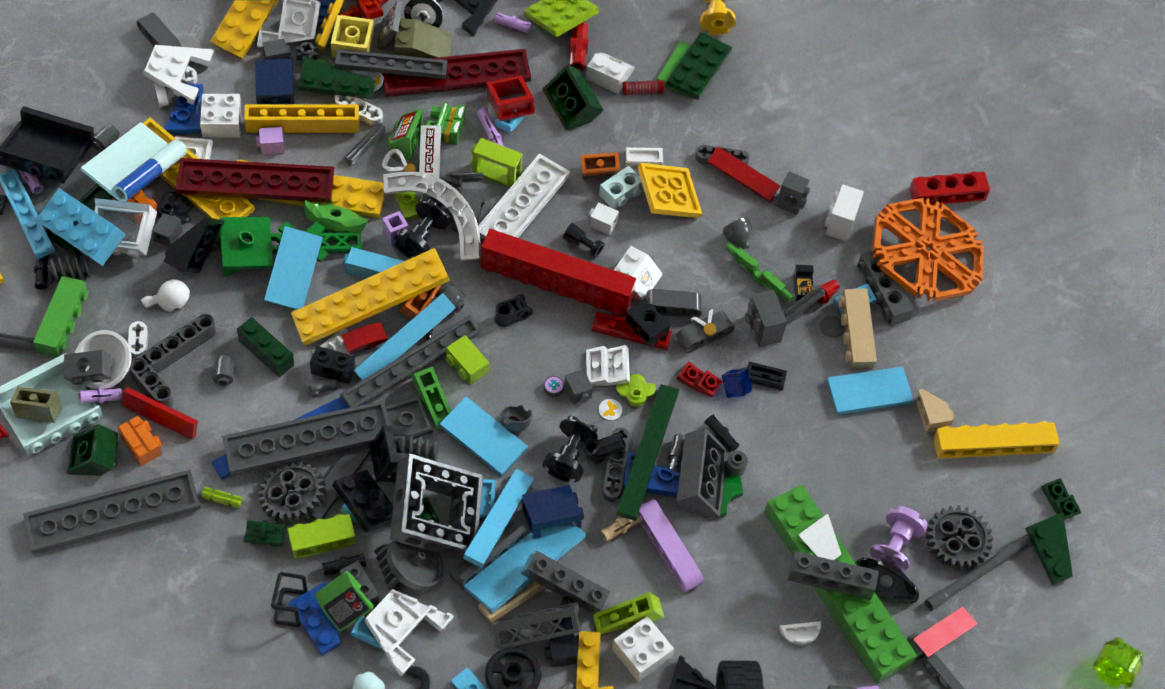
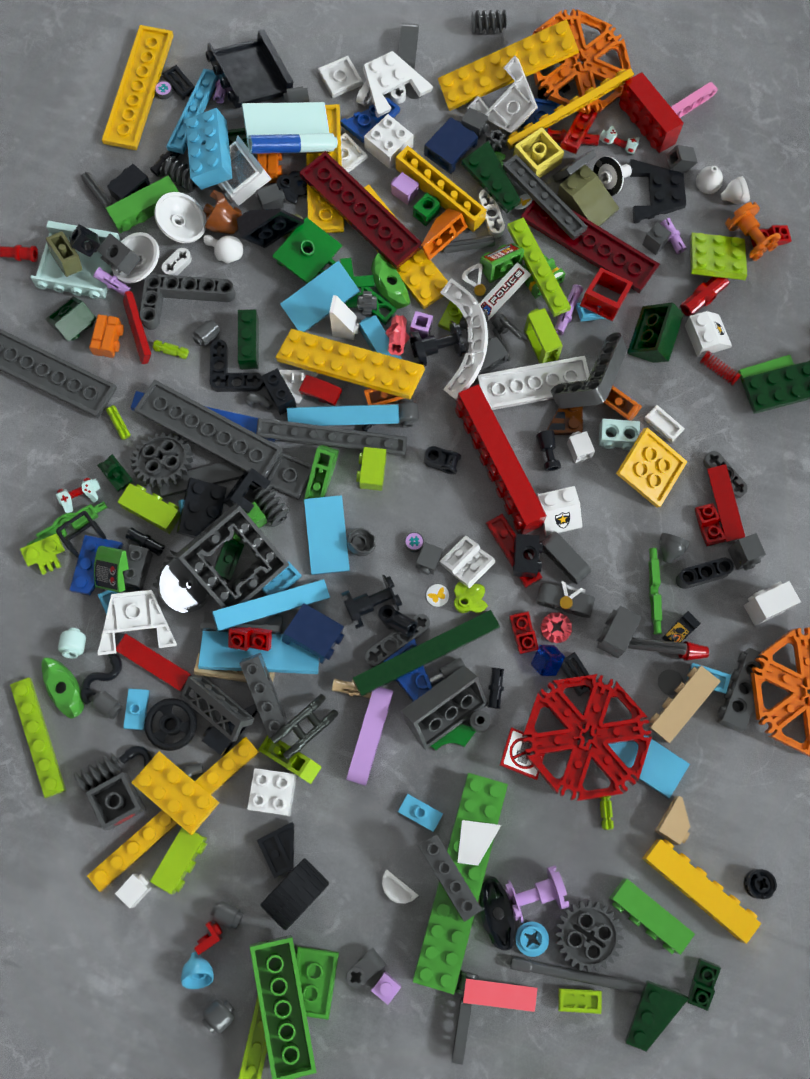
camera: 50 degrees right, 15 degrees up
none -> lime hinge [20,533,65,575]
none -> bright green piece [27,501,108,546]
none -> light aqua piece [56,478,101,513]
none -> black brick [69,224,100,257]
none -> black brick [107,164,151,201]
none -> red tile [116,634,192,692]
none -> lime axle [153,340,189,359]
none -> white dish [154,192,206,243]
none -> dark orange piece [203,190,242,234]
none -> black beam [209,339,263,392]
none -> red slope [228,627,272,651]
none -> pearl dark grey piece [270,694,338,760]
none -> white tile [317,56,363,98]
none -> white slope [329,295,360,340]
none -> dark grey gear [357,291,377,315]
none -> coral piece [385,315,410,356]
none -> medium azure plate [398,794,443,832]
none -> green brick [413,193,440,226]
none -> orange slope [421,208,468,260]
none -> piece [499,727,545,780]
none -> lime plate [507,217,571,317]
none -> medium azure gear [515,921,549,957]
none -> red plate [522,674,652,801]
none -> coral gear [541,612,572,643]
none -> reddish brown wing [547,406,583,436]
none -> dark grey beam [551,332,627,409]
none -> lime plate [558,988,602,1014]
none -> lime axle [600,796,614,830]
none -> bright green brick [609,878,695,955]
none -> dark grey brick [642,222,671,255]
none -> black beam [676,557,734,589]
none -> red slope [695,503,726,546]
none -> black wheel [743,869,777,899]

